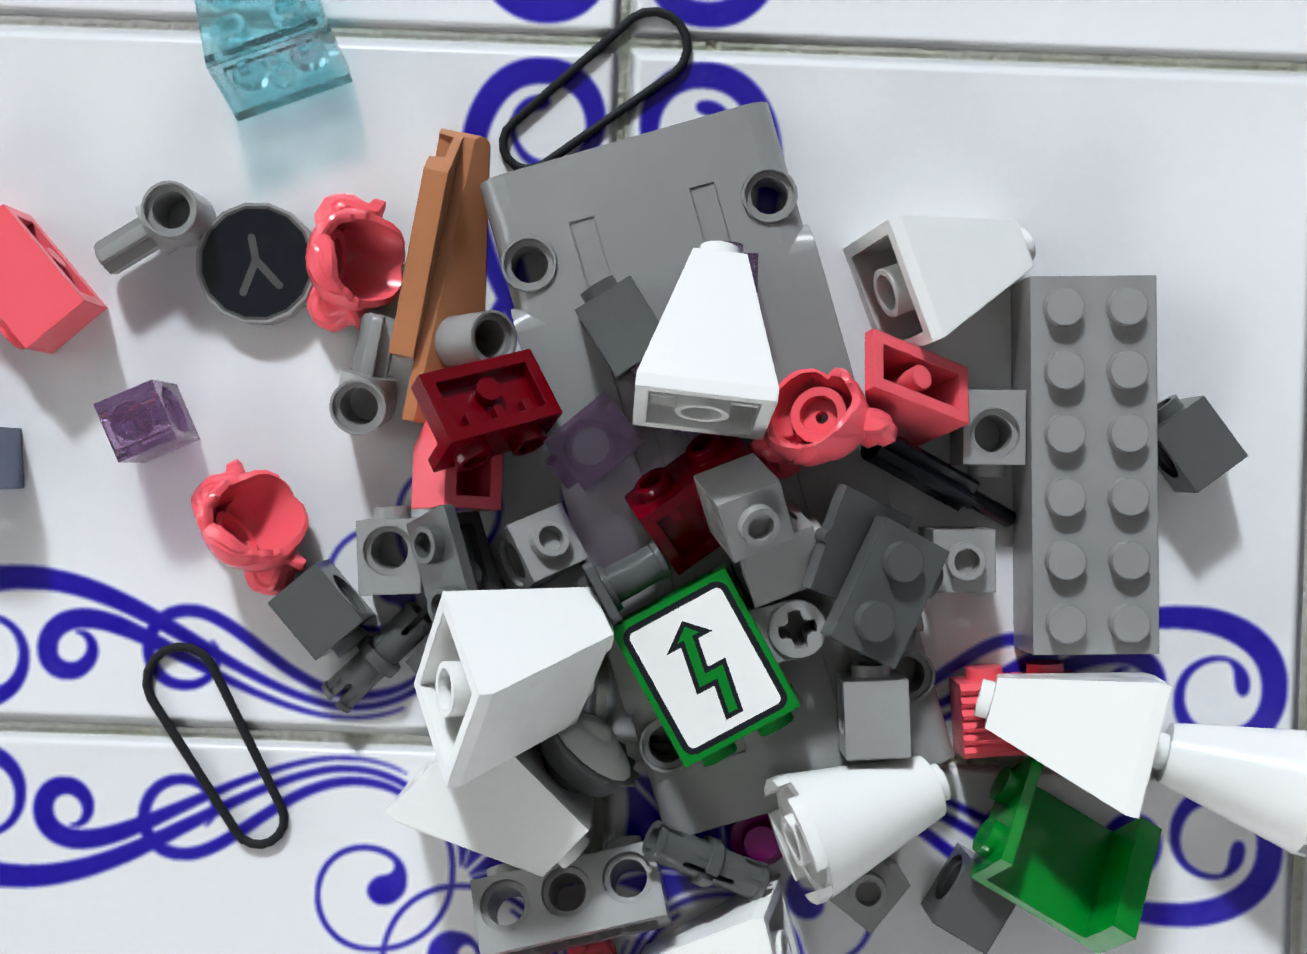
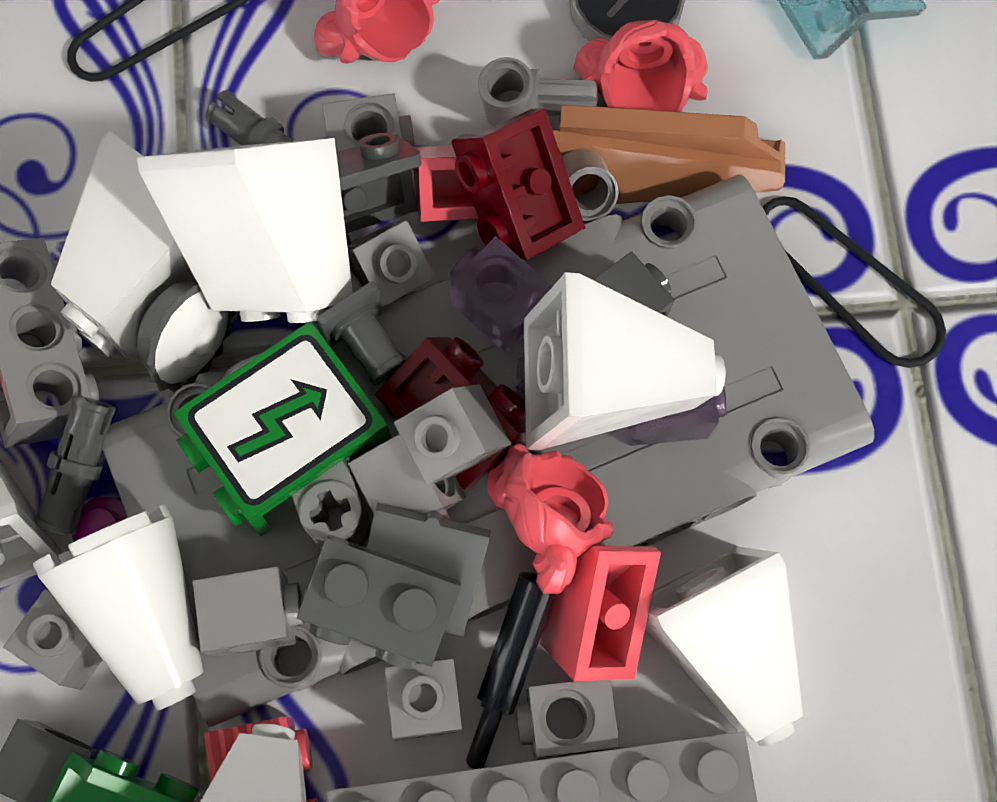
camera: 80 degrees right, 15 degrees down
dark grey brick [267,559,375,661] -> none

